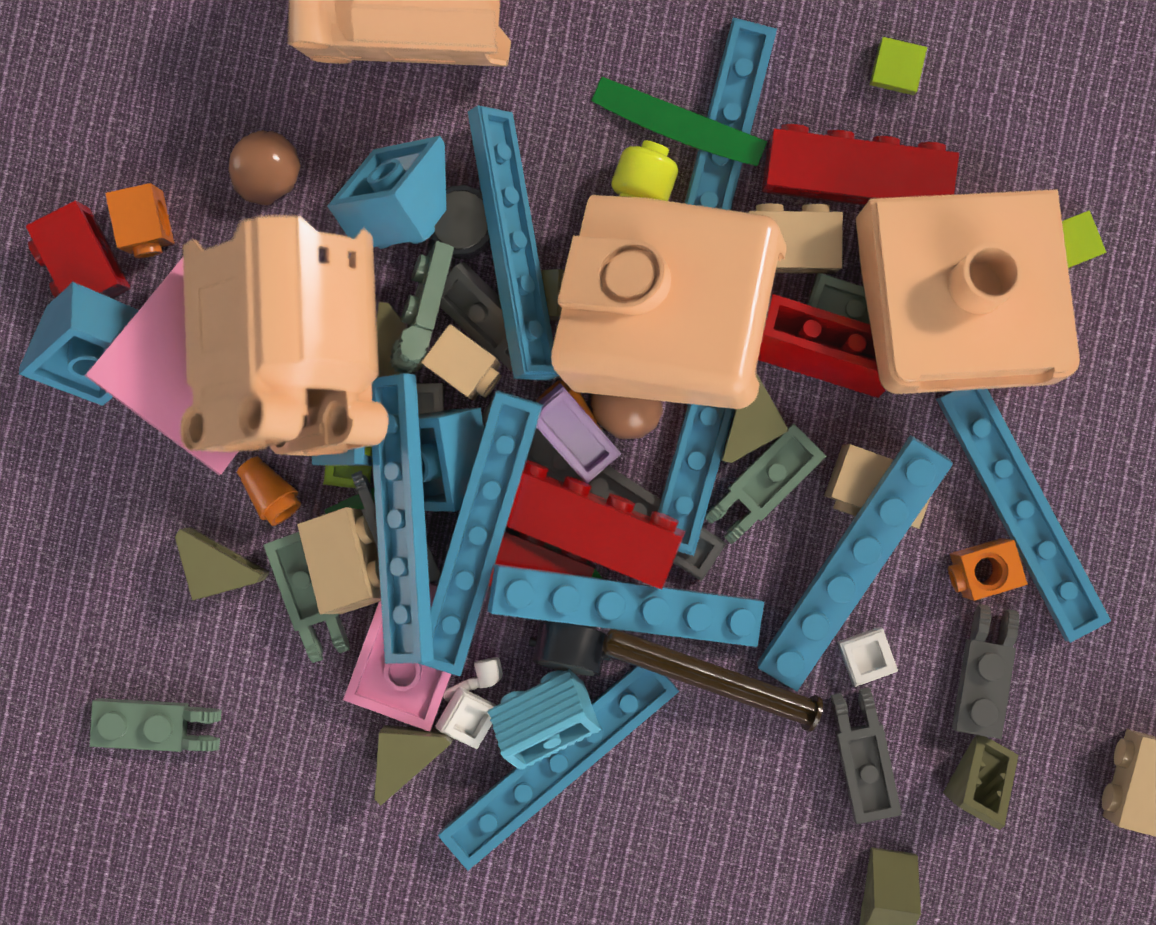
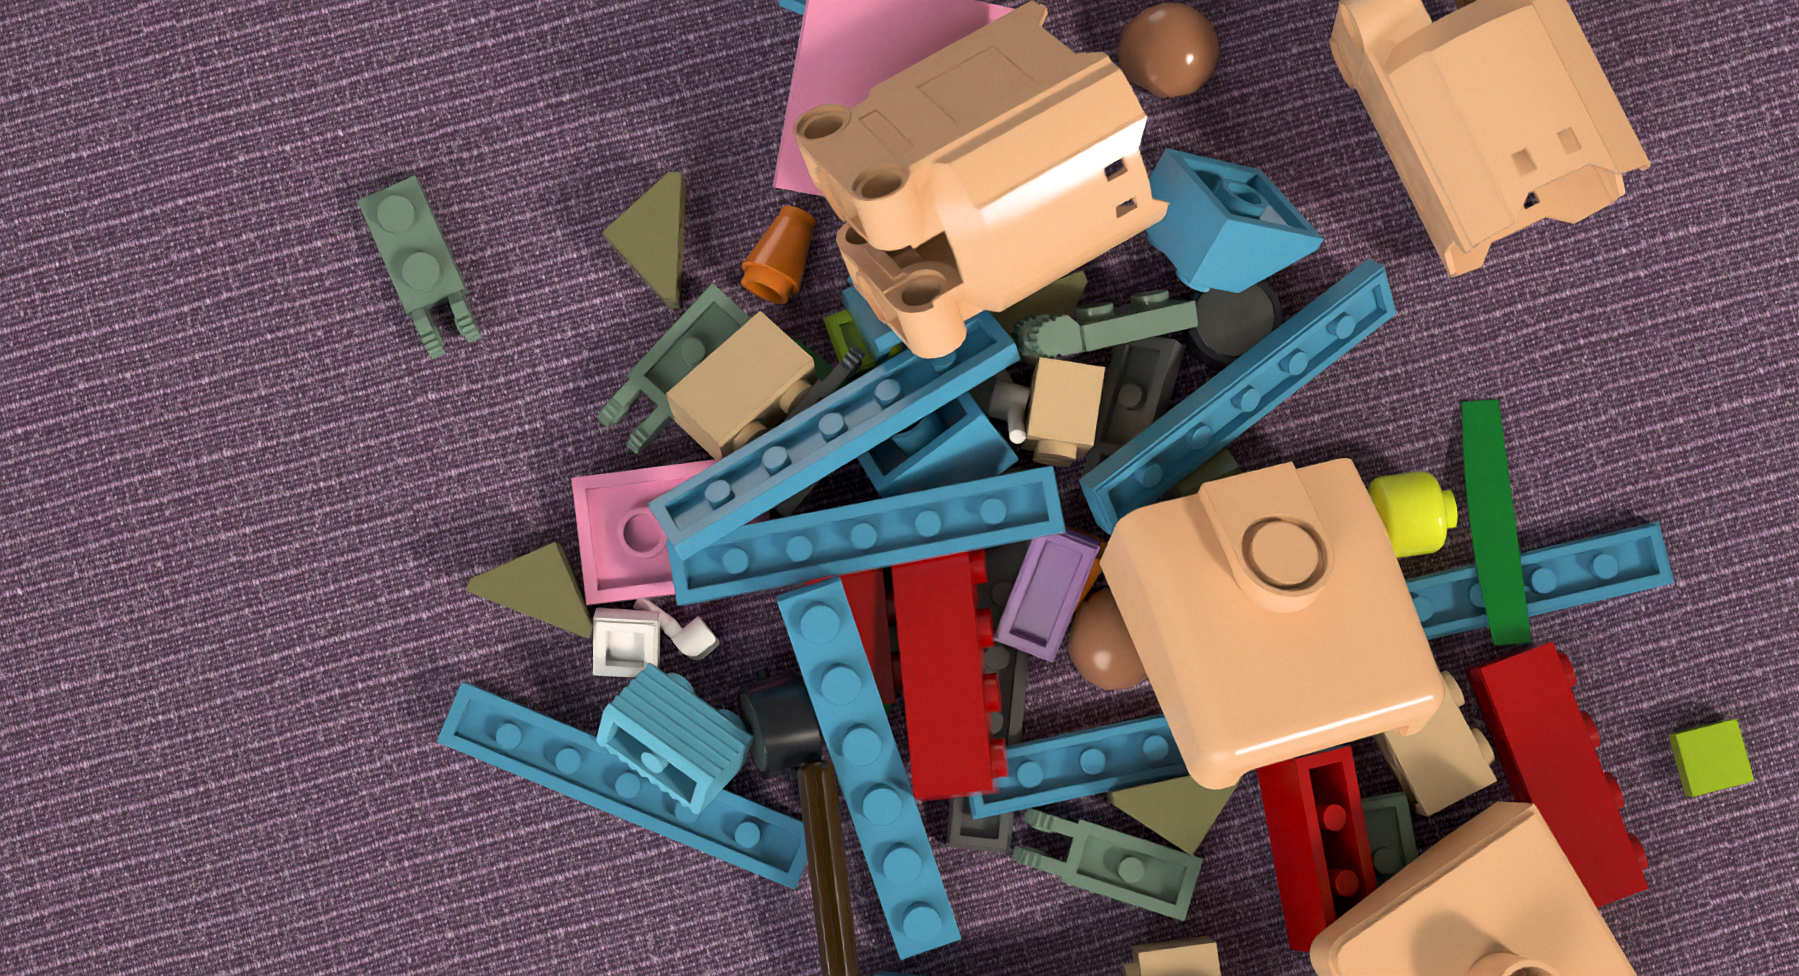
camera: 55 degrees right, 5 degrees down
none -> white hand [988,379,1031,444]

